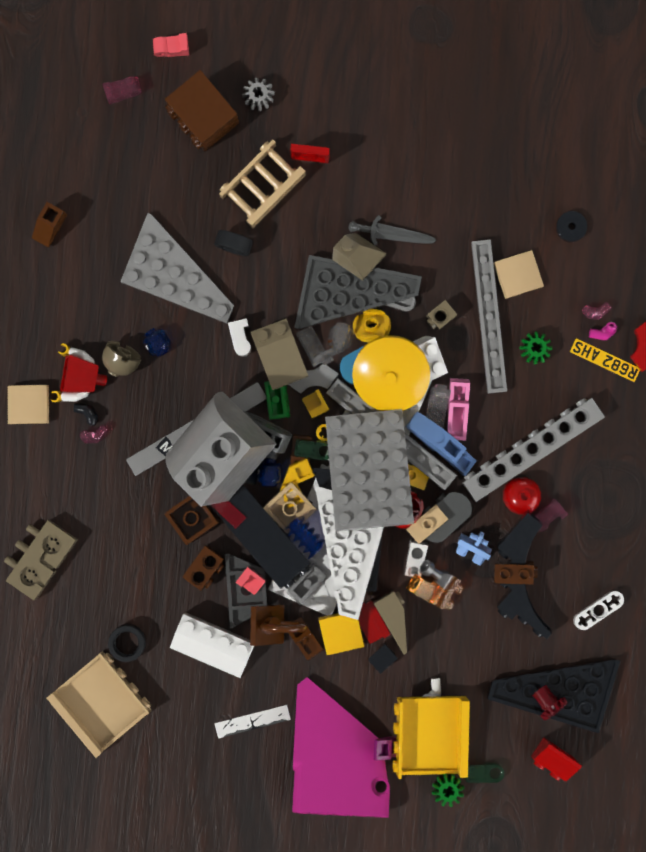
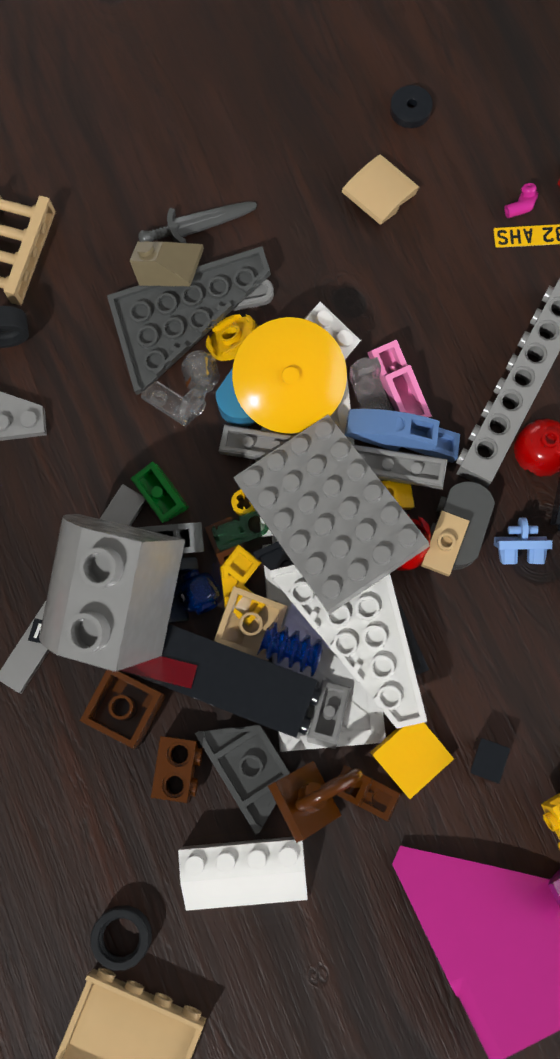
camera: 25 degrees left, 10 degrees down
white sticker [214,705,291,738] -> none
white leg [228,318,251,357] -> none
coral panel [235,566,266,595] -> none
dark tan slope [251,319,309,390] -> none
light grey tile [288,363,339,394] -> none
red tile [290,144,330,163] -> none
yellow panel [302,389,329,419] -> none
red panel [358,599,391,644] -> none
dark tan slope [373,589,407,654] -> none
white leg [405,539,428,578] -> none
clear orange hips [406,560,464,610] -> none
dark tan brick [426,300,457,331] -> none
light grey plate [471,240,507,394] -> none
green gear [519,332,552,365] -> none
clear pink arm [582,302,612,320] -> none

